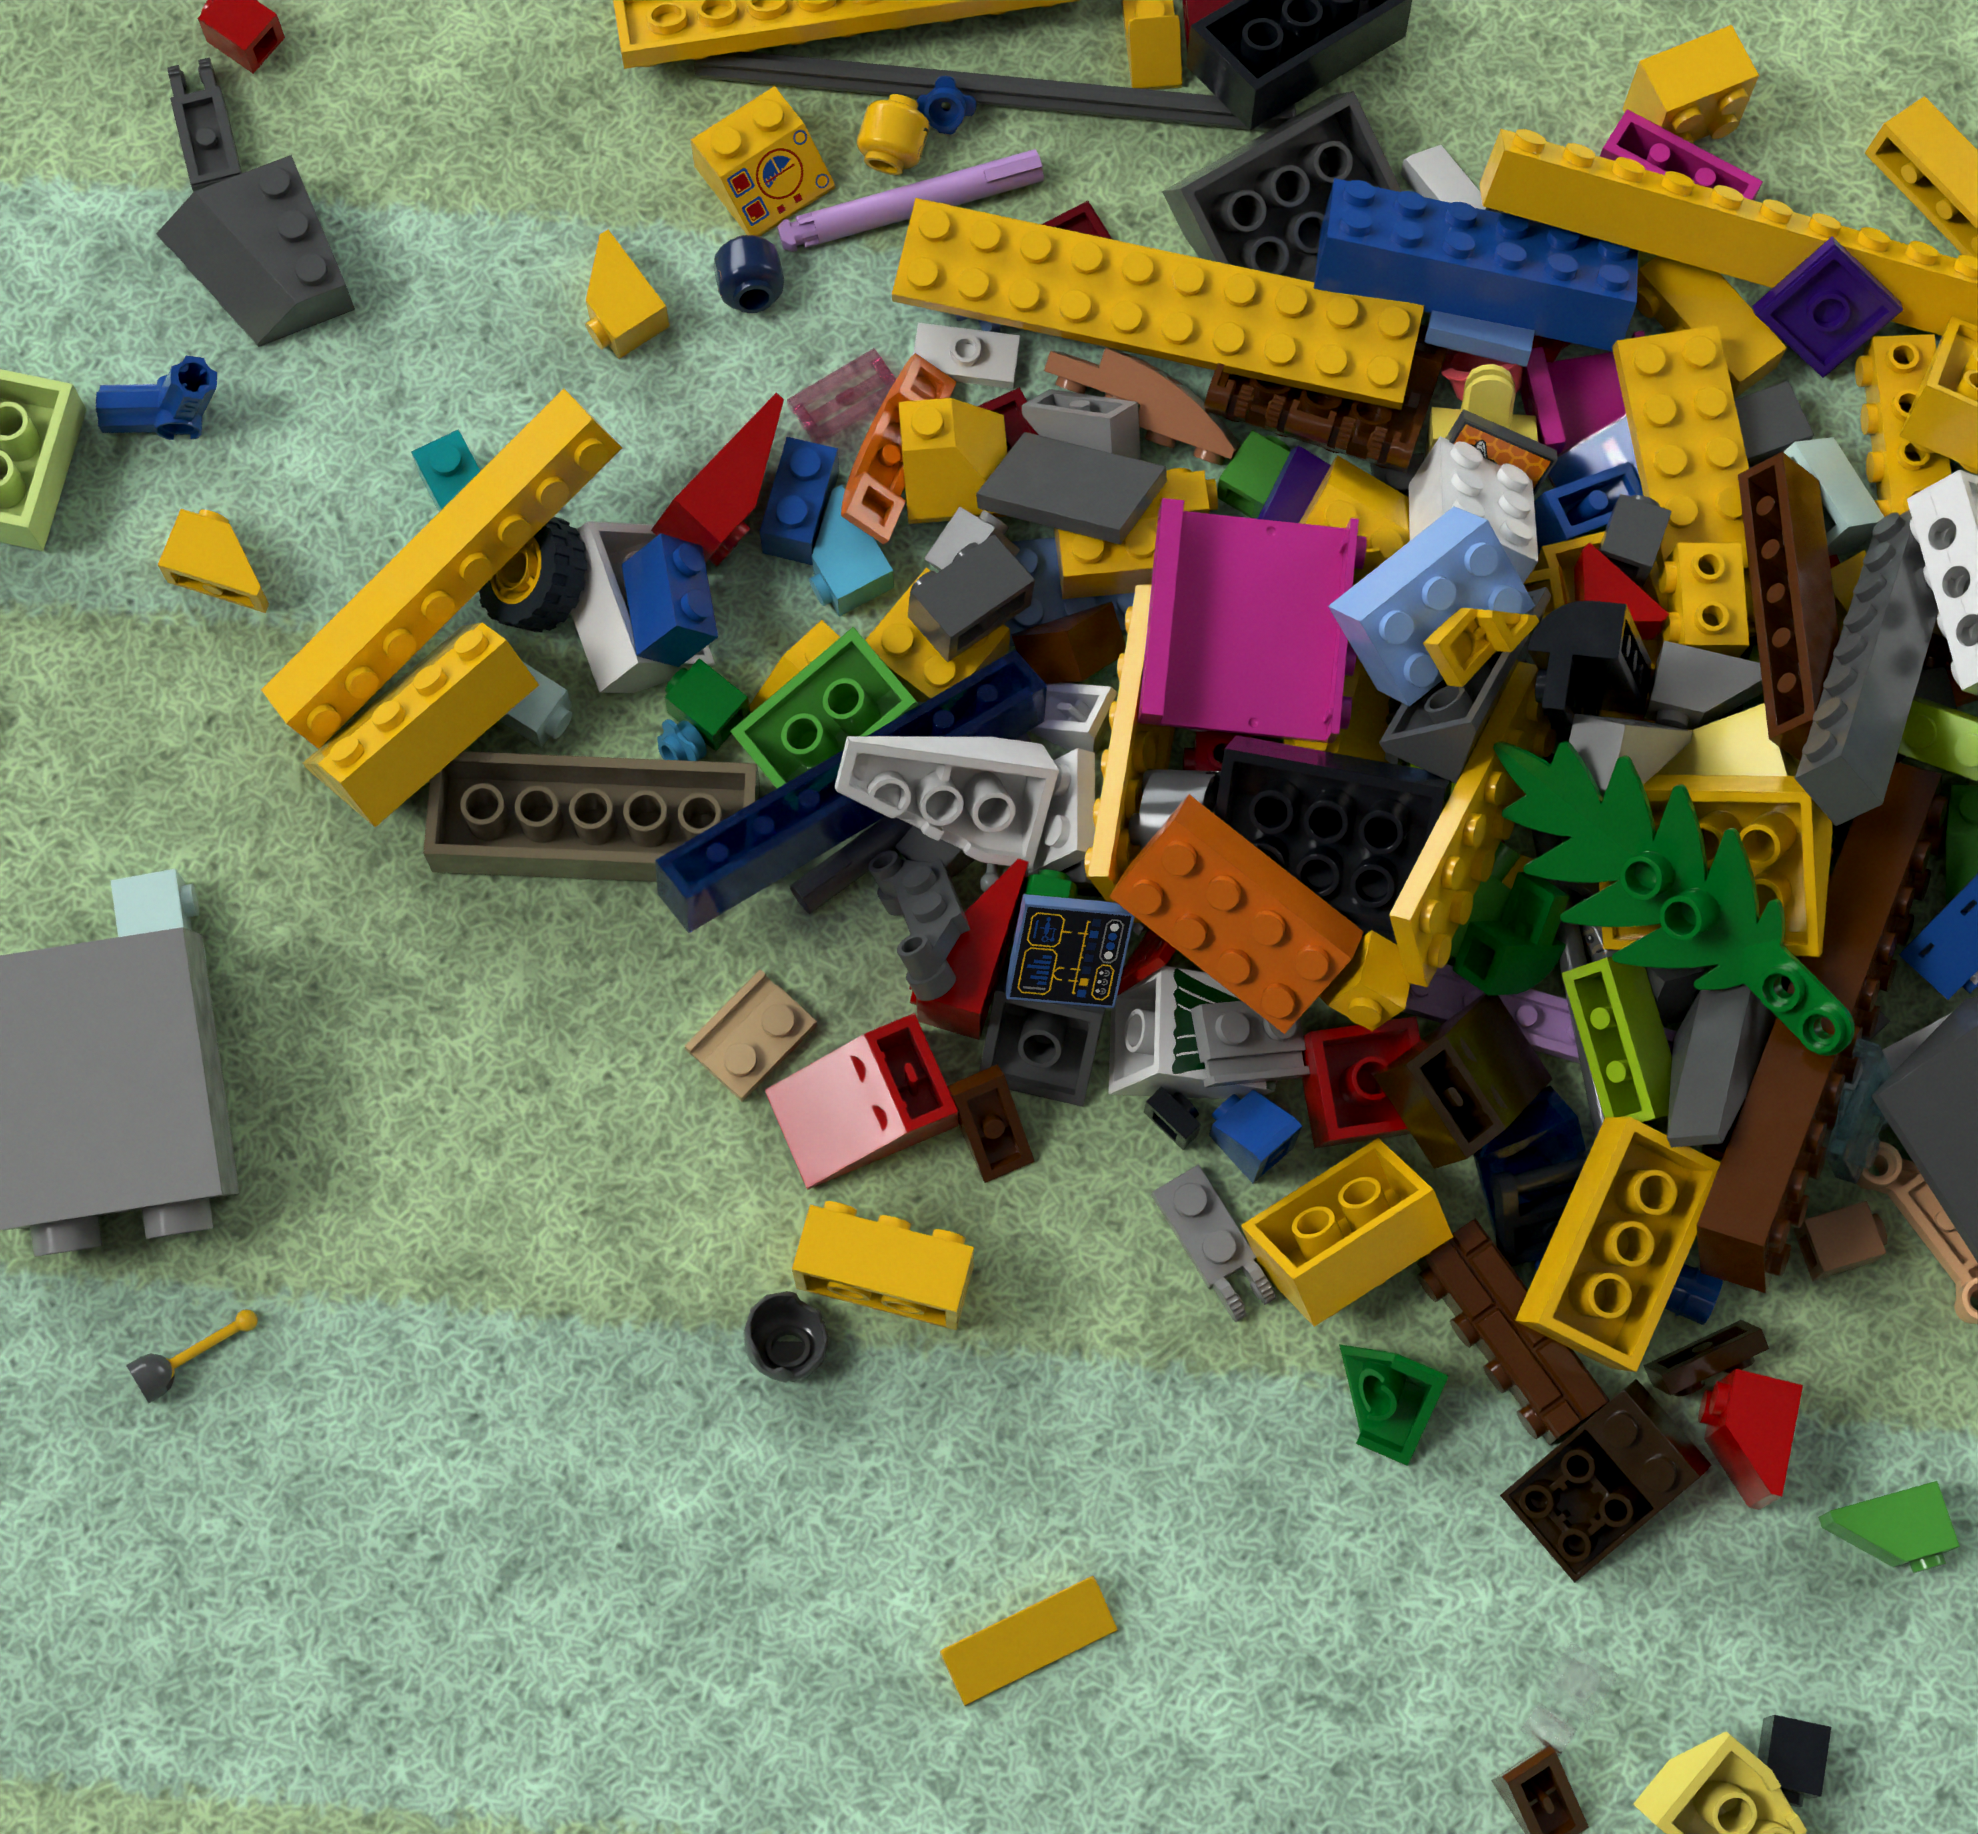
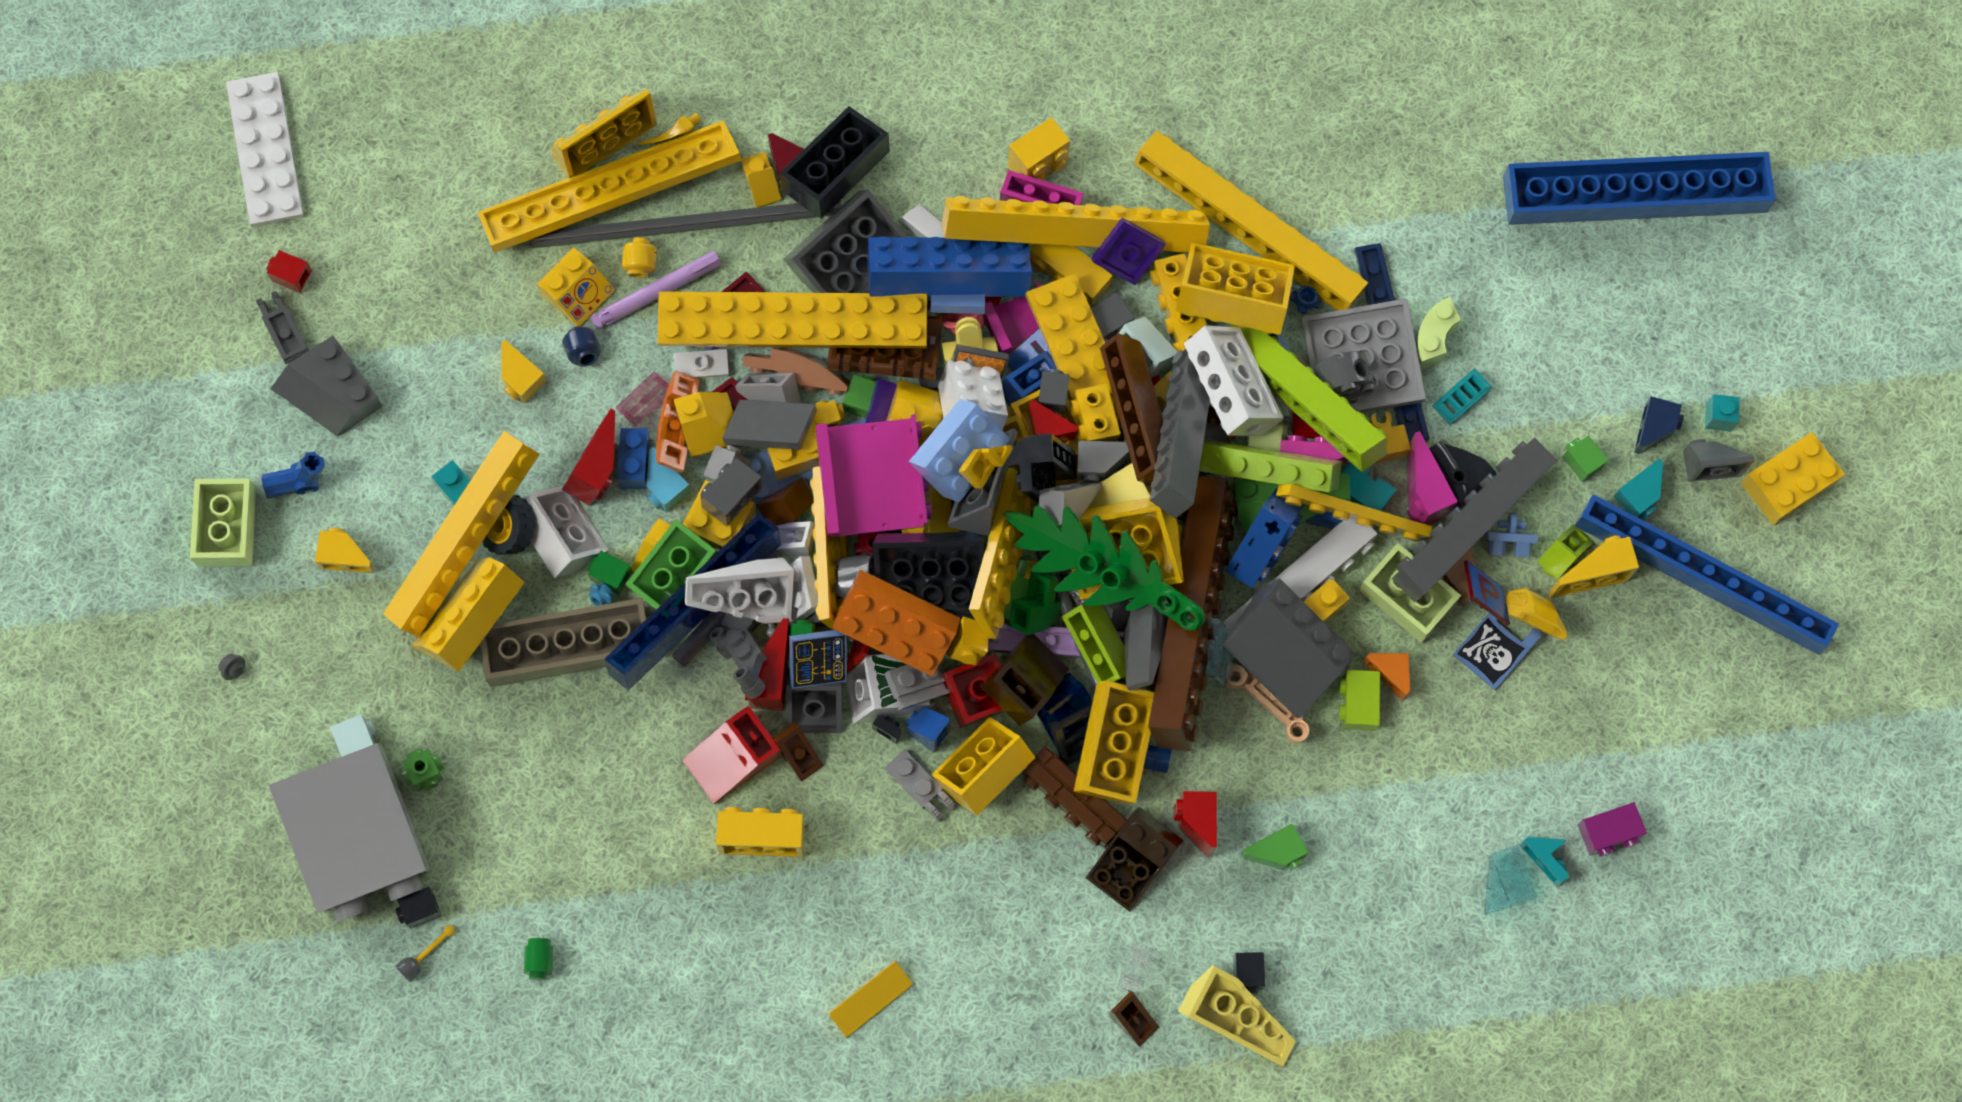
camera: 15 degrees left, 0 degrees up
light aqua brick [499,661,573,748] -> none
blue brick [621,533,718,667] -> none
tan plate [685,969,818,1102] -> none
dark grey hair [743,1291,830,1383] -> none
blue plate [916,75,977,135] -> none
green slope [1339,1344,1449,1466] -> none
dark brown plate [1643,1320,1769,1397] -> none
medium nougat brick [1793,1201,1888,1281] -> none
none -> black brick [395,886,442,929]
none -> bright green brick [401,749,444,792]
none -> green brick [524,938,553,980]

